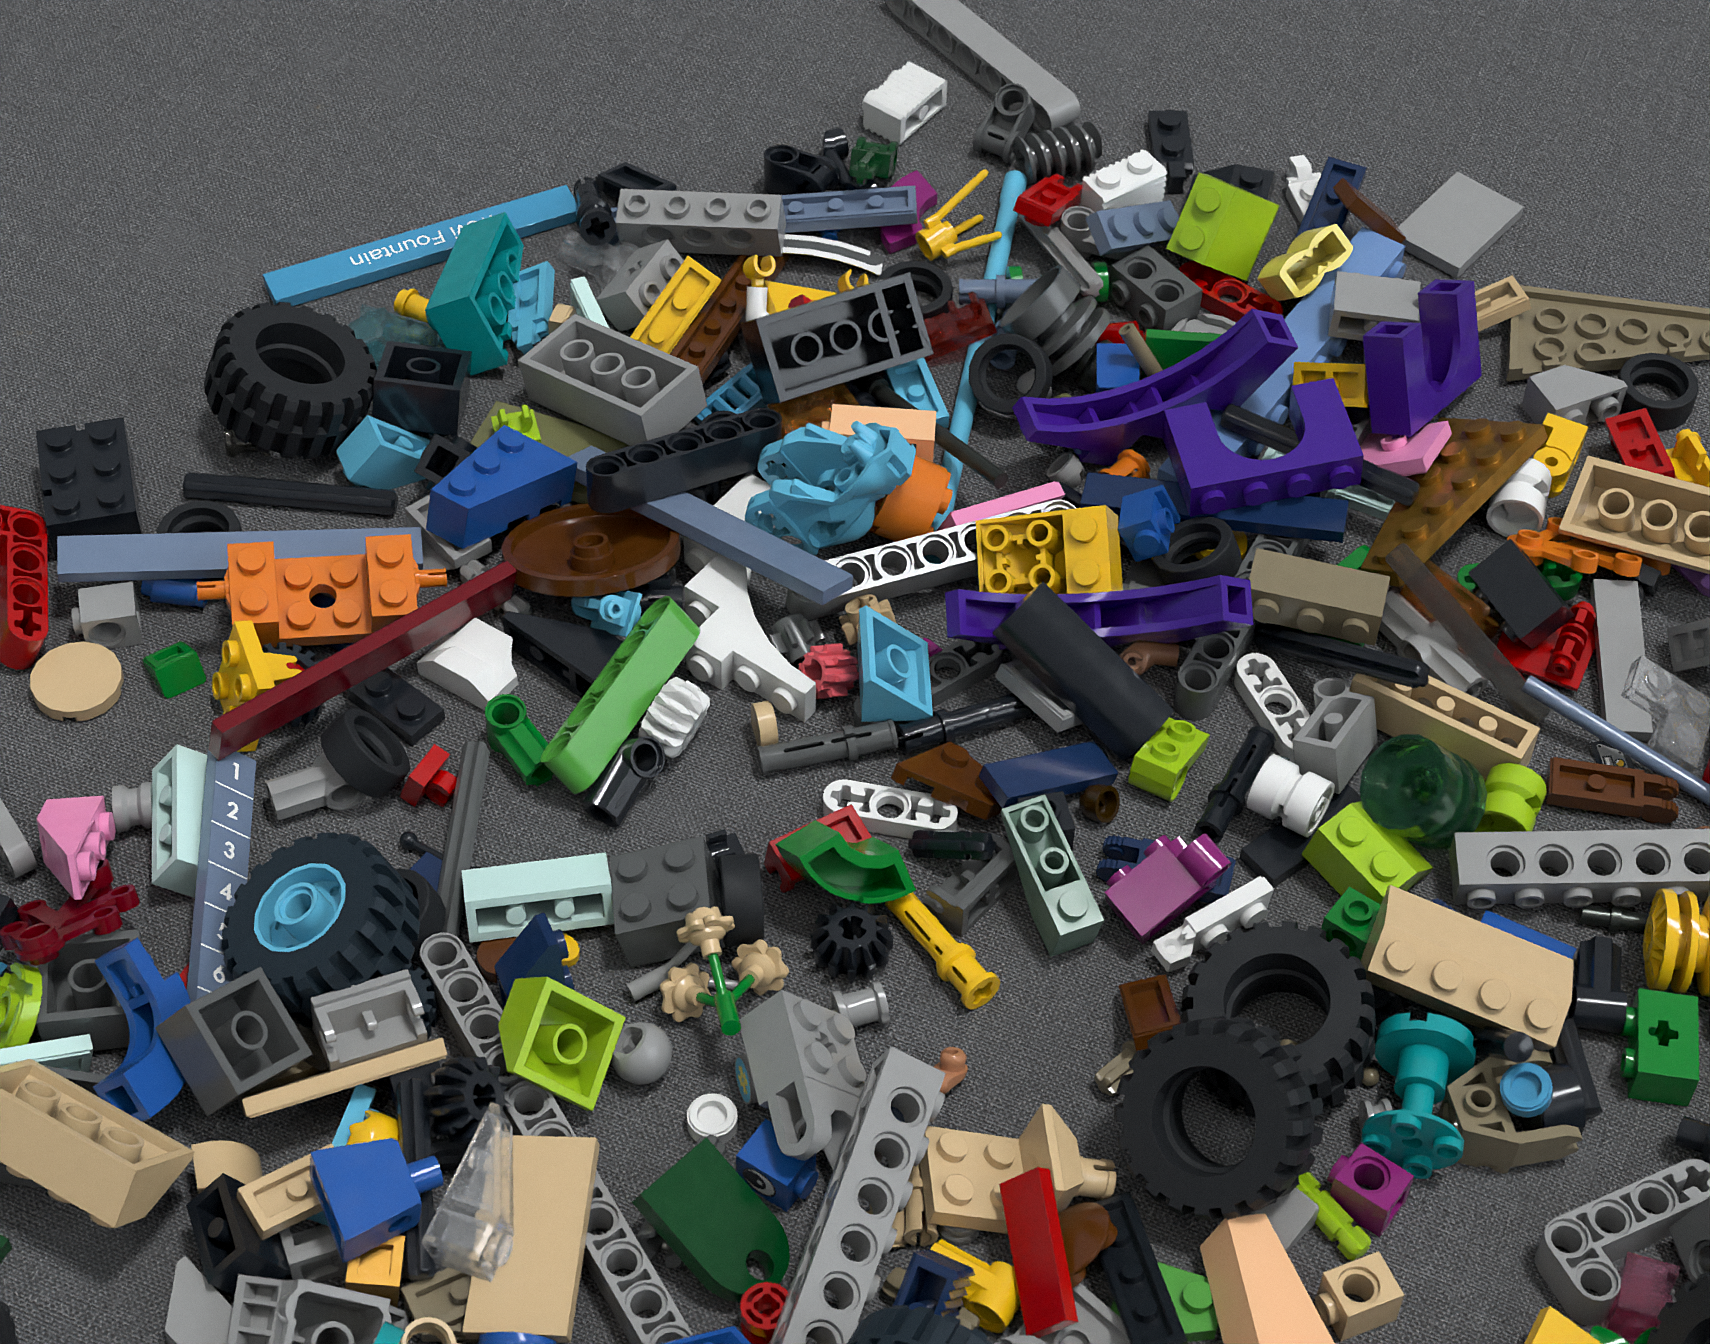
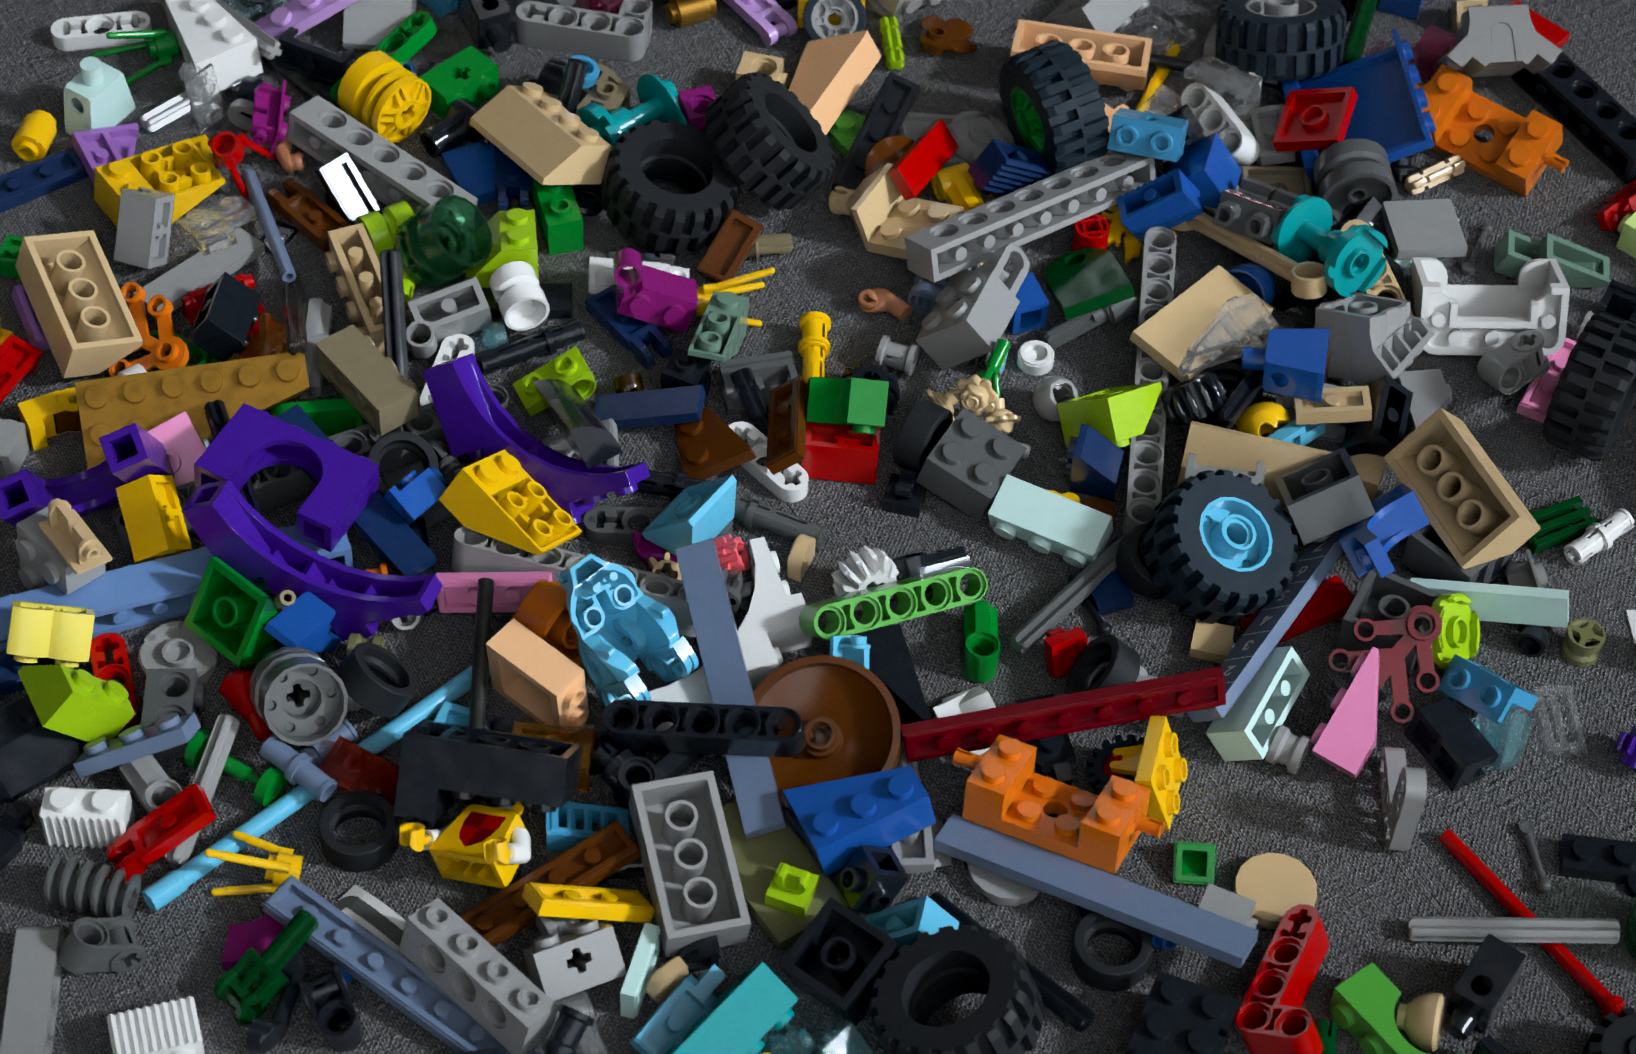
camera: 145 degrees left, 0 degrees up
none -> tan hinge [38,498,113,575]
none -> tile [315,152,383,225]
none -> yellow plant [696,267,775,327]
none -> reddish brown tile [766,376,807,475]

